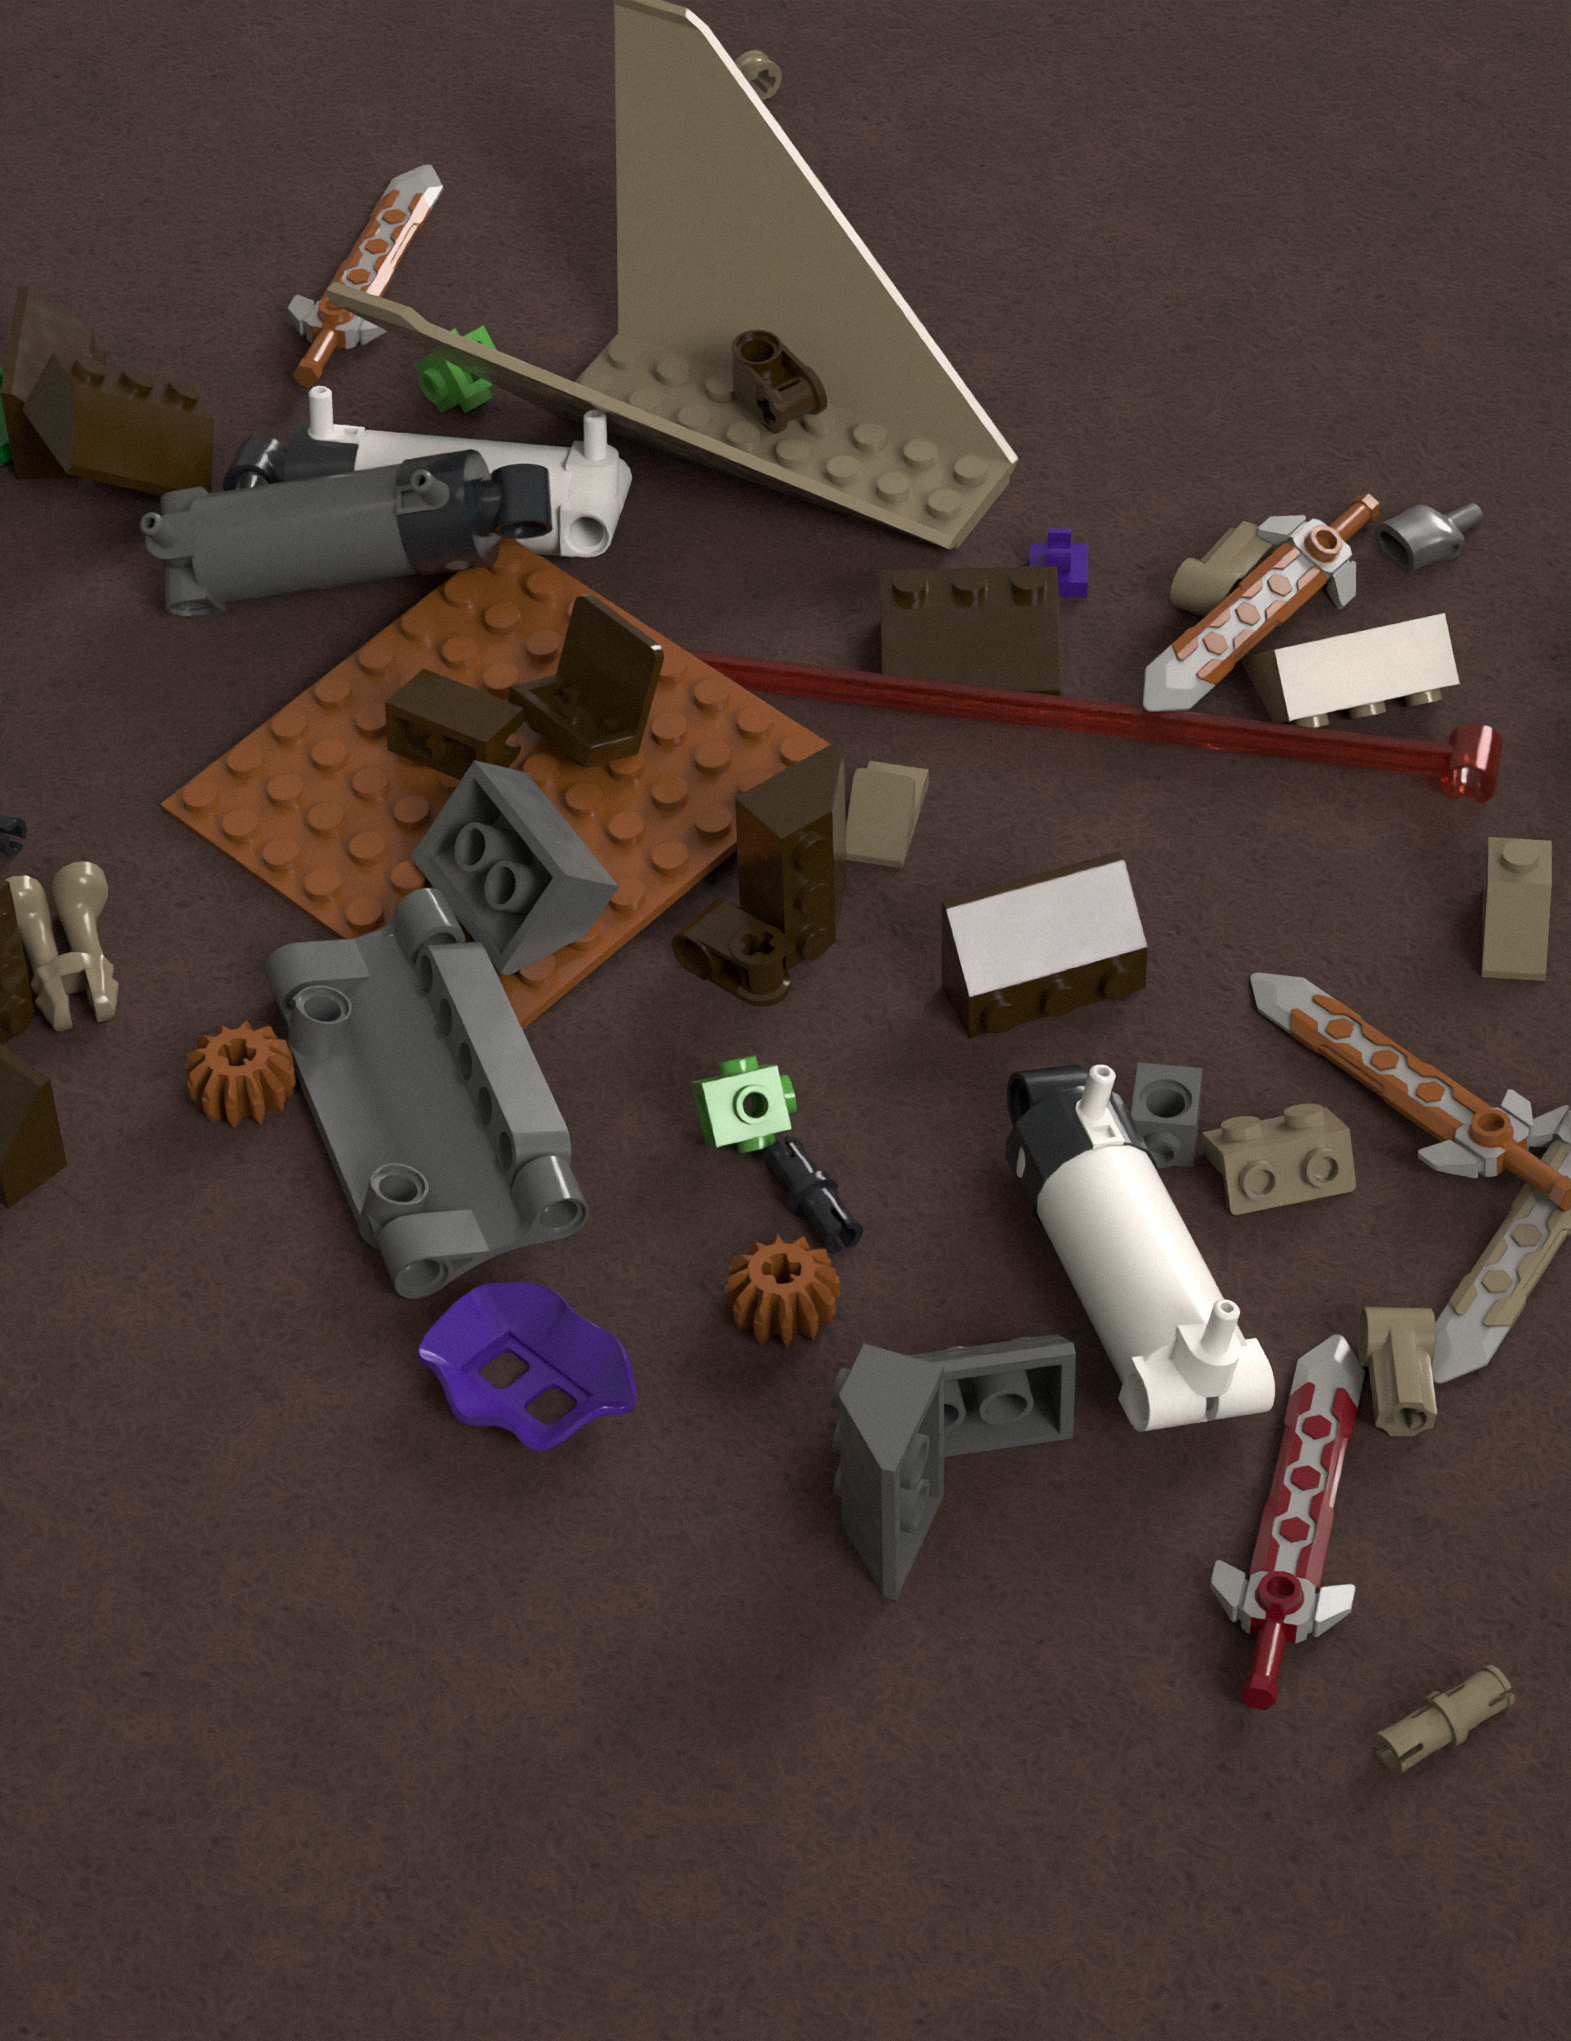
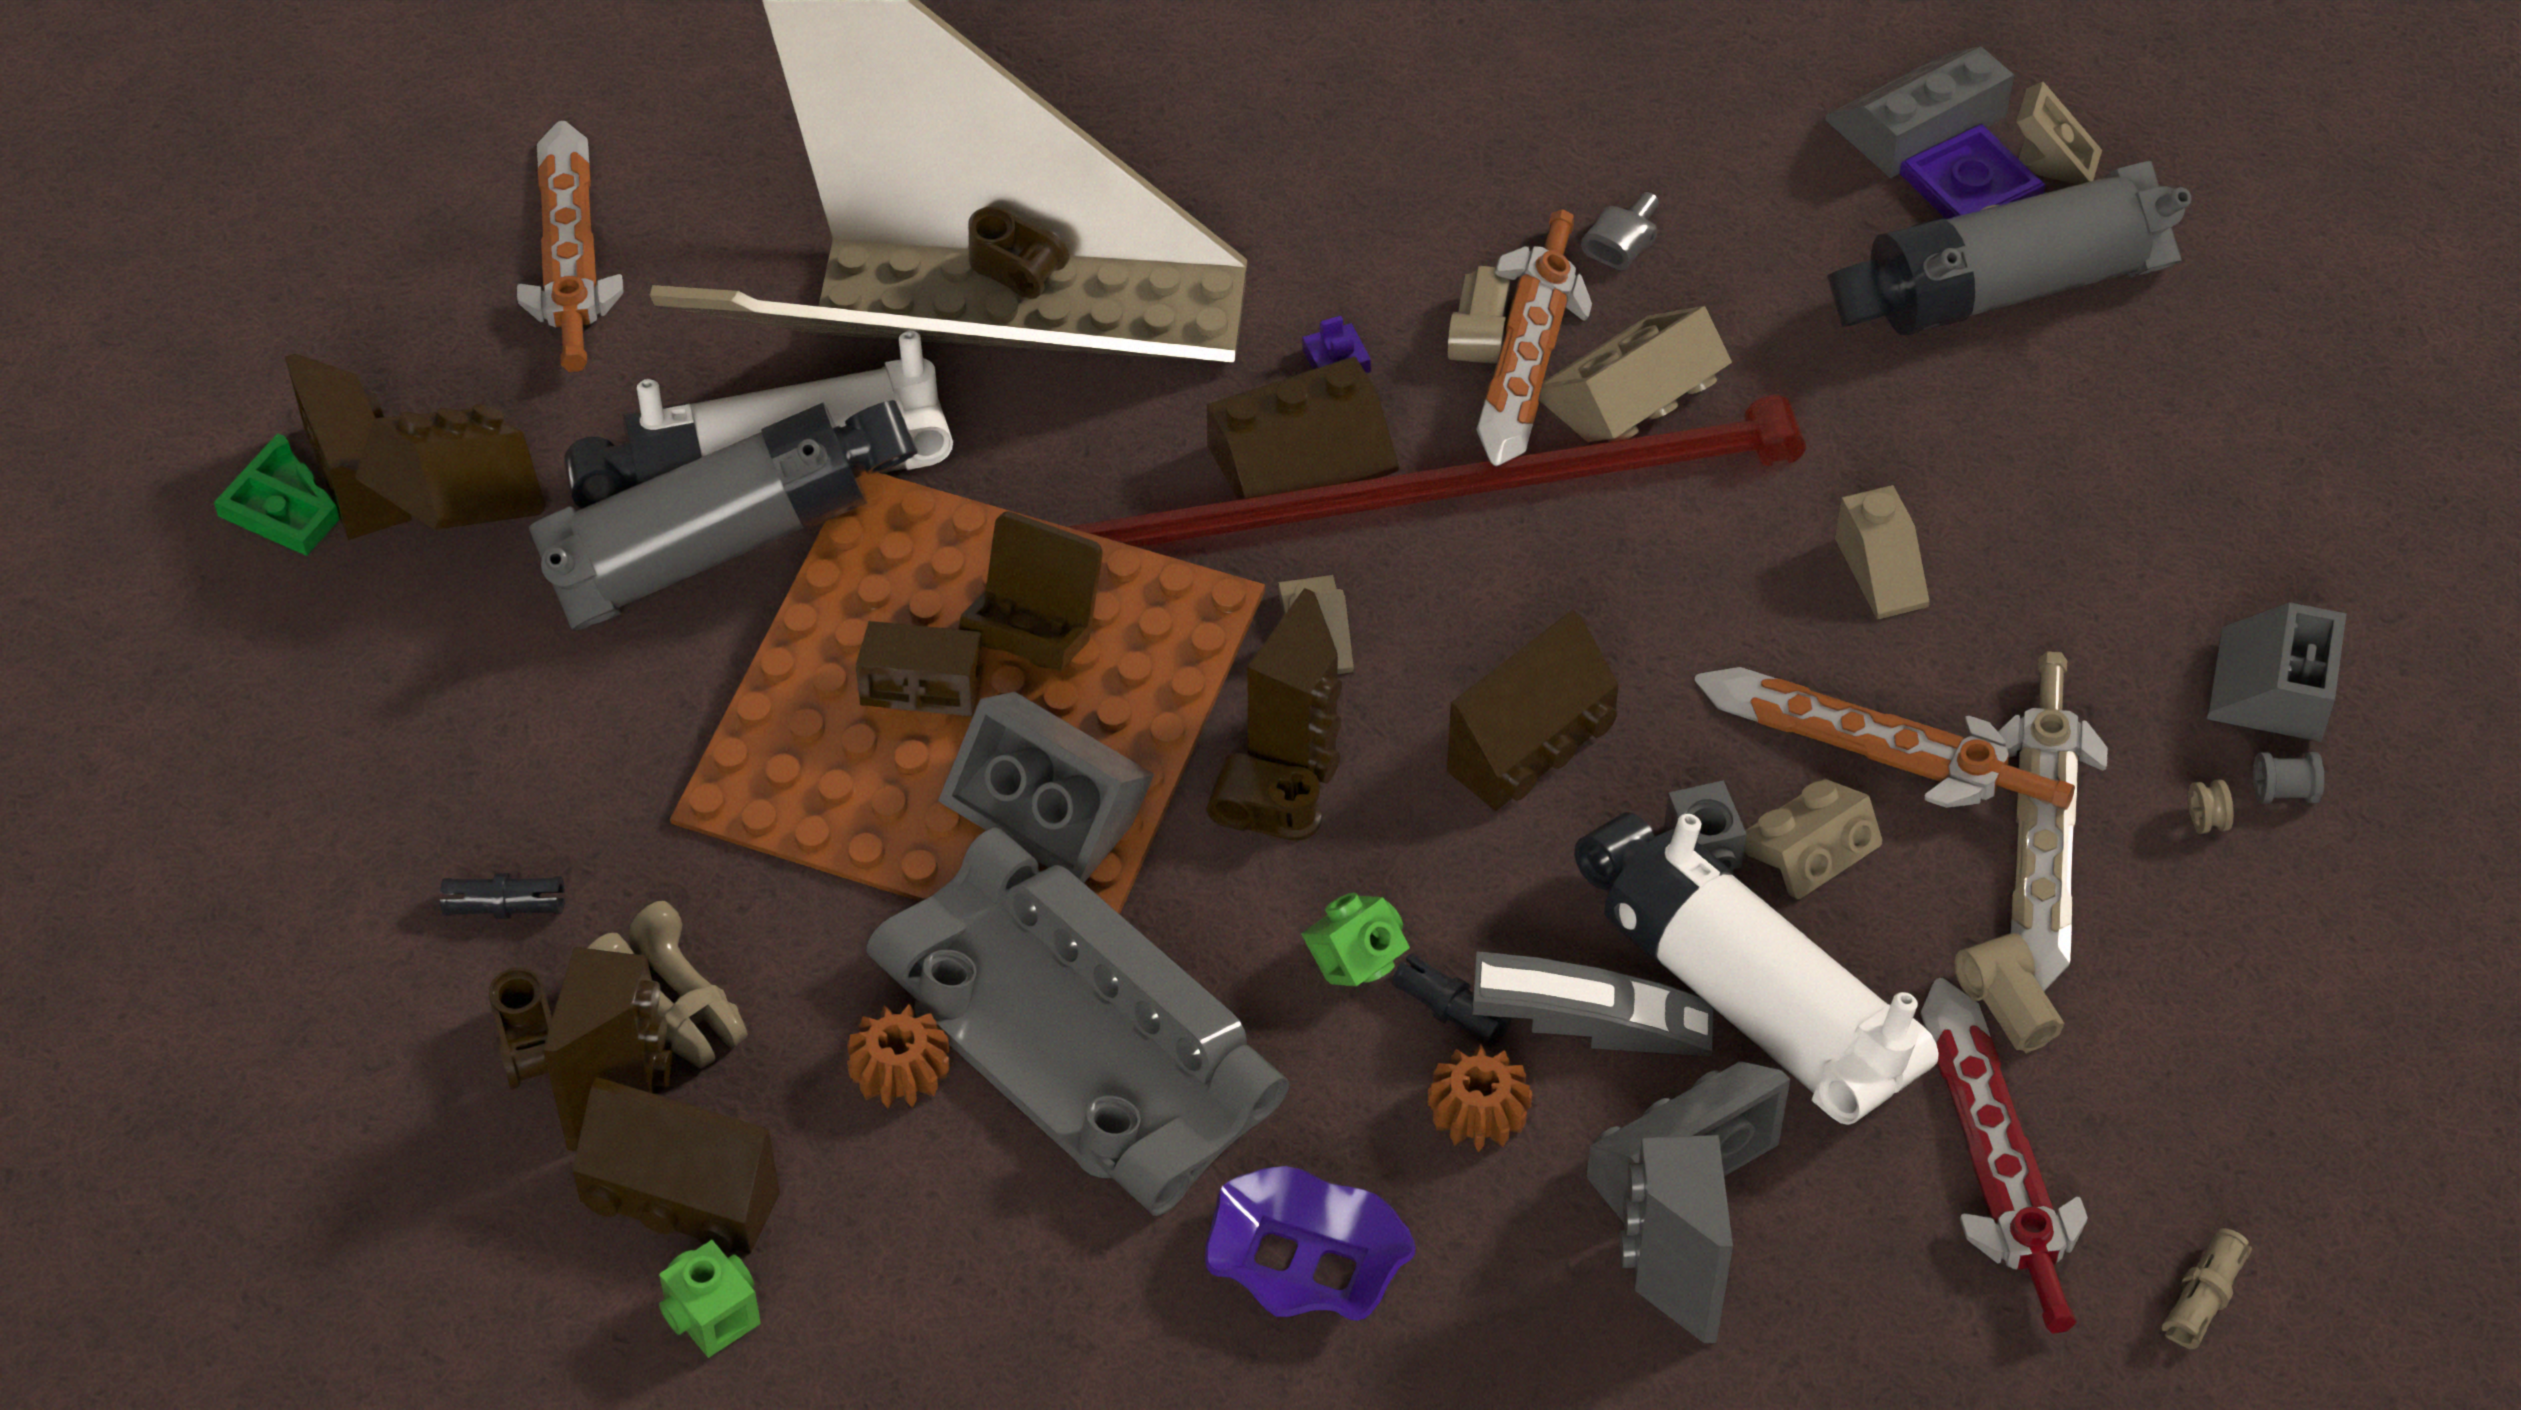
camera: 25 degrees left, 5 degrees up
bright green brick [414,325,497,414] -> none
none -> slope [1473,951,1713,1056]

